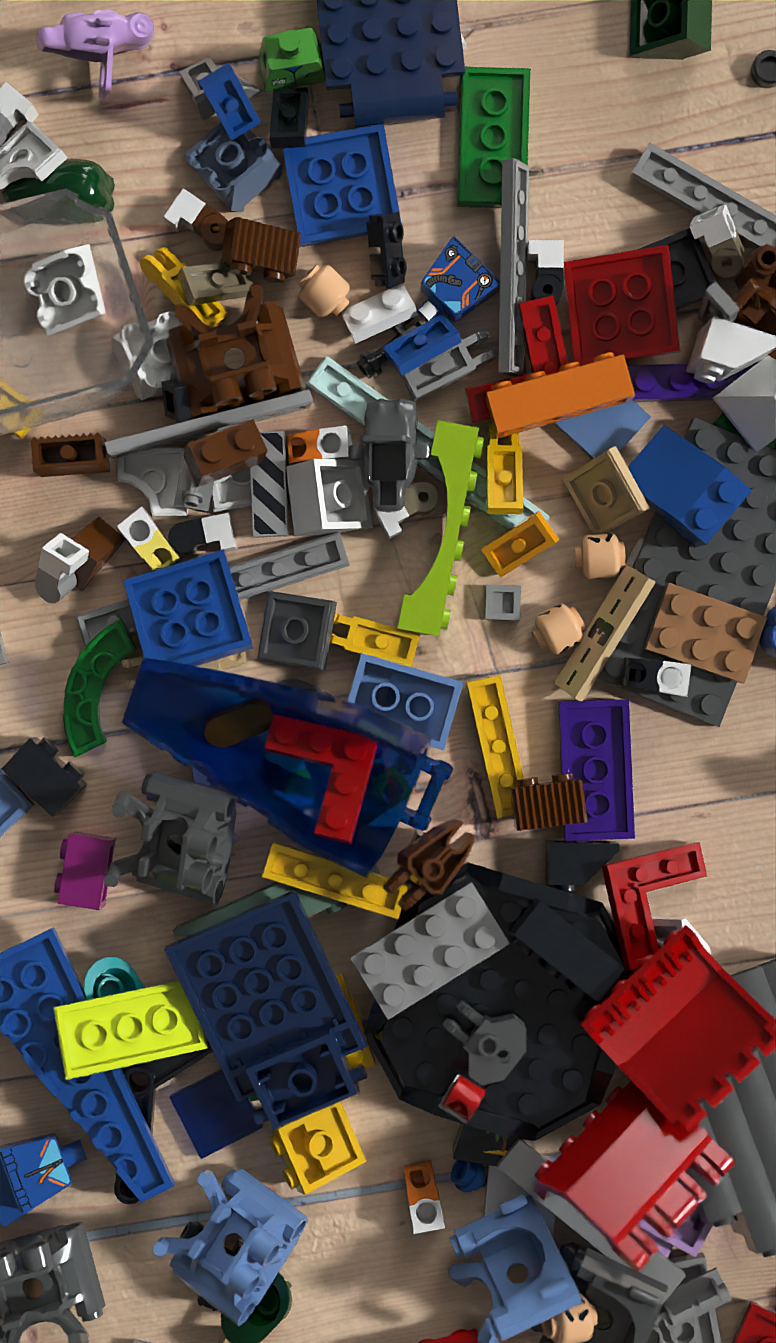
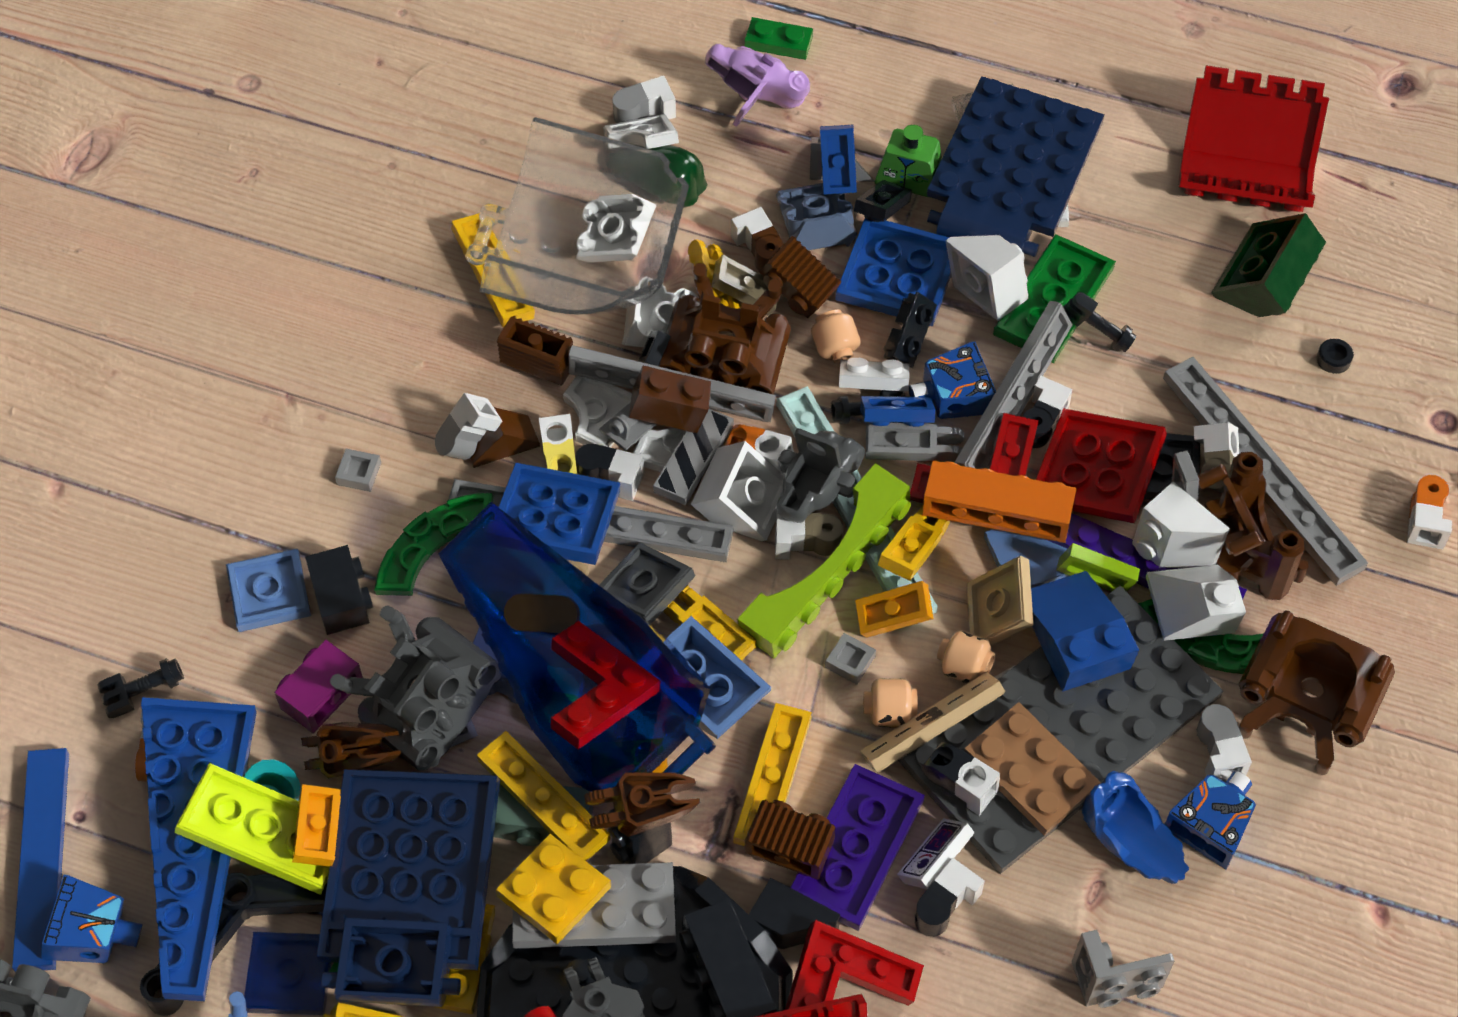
camera: 30 degrees right, 30 degrees down
none -> light orange plate [292,784,341,867]
none -> reddish brown hinge [301,722,401,779]
none -> yellow plate [496,834,611,944]
none -> tile [897,818,975,889]
none -> leg [915,858,985,937]
none -> white slope [946,235,1029,321]
none -> lime tile [1056,543,1140,592]
none -> black hinge [1063,292,1136,352]

